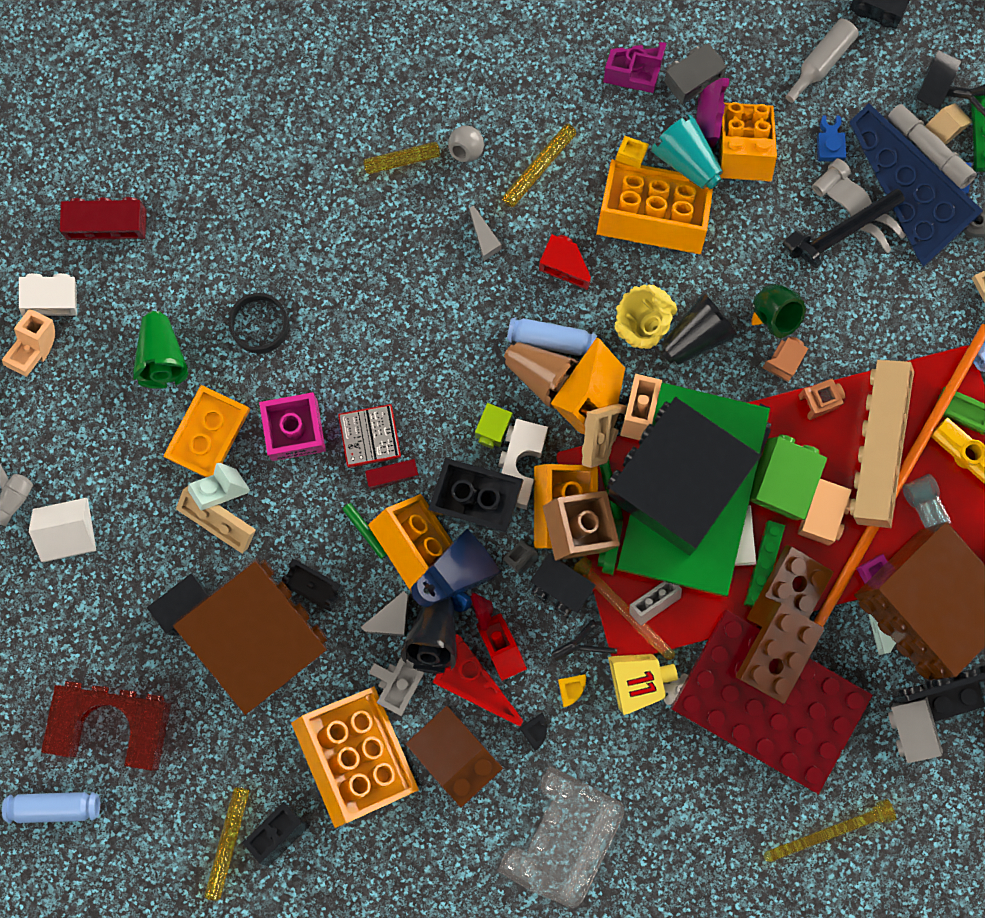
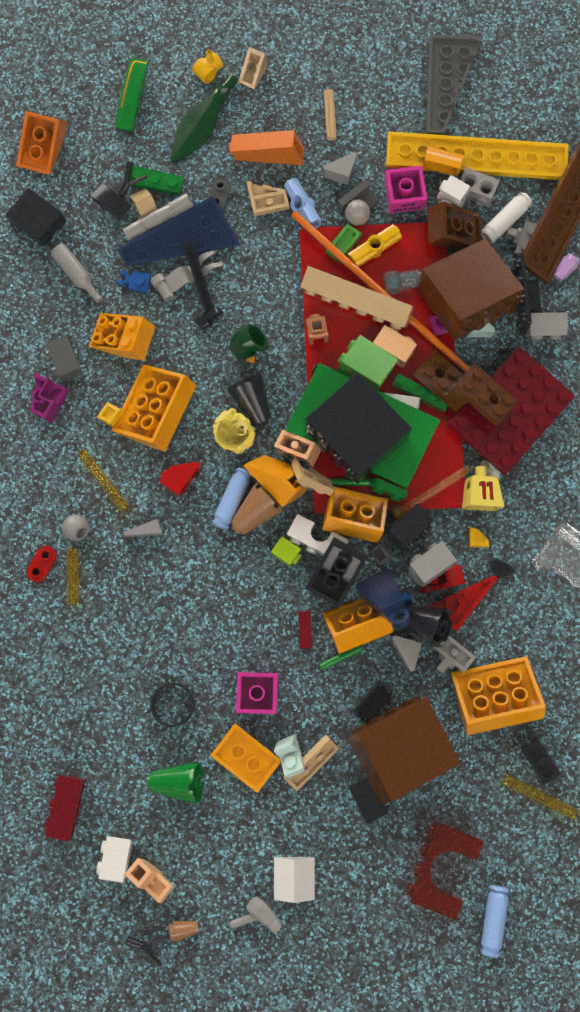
camera: 80 degrees left, 0 degrees up
light grey tile [338,404,401,468] -> none
reddish brown slope [406,706,503,808] -> none
dark red slope [470,593,494,631] -> none
medium nougat brick [543,491,620,561] -> none
black plant [552,619,617,661] -> none
light grey piece [629,582,682,626] -> none
teal cone [651,114,723,189] -> none
magenta slope [696,78,729,148] -> none
nougat window [762,337,809,382] -> none
none -> red plate [27,546,57,583]
none -> light grey slope [407,541,457,587]

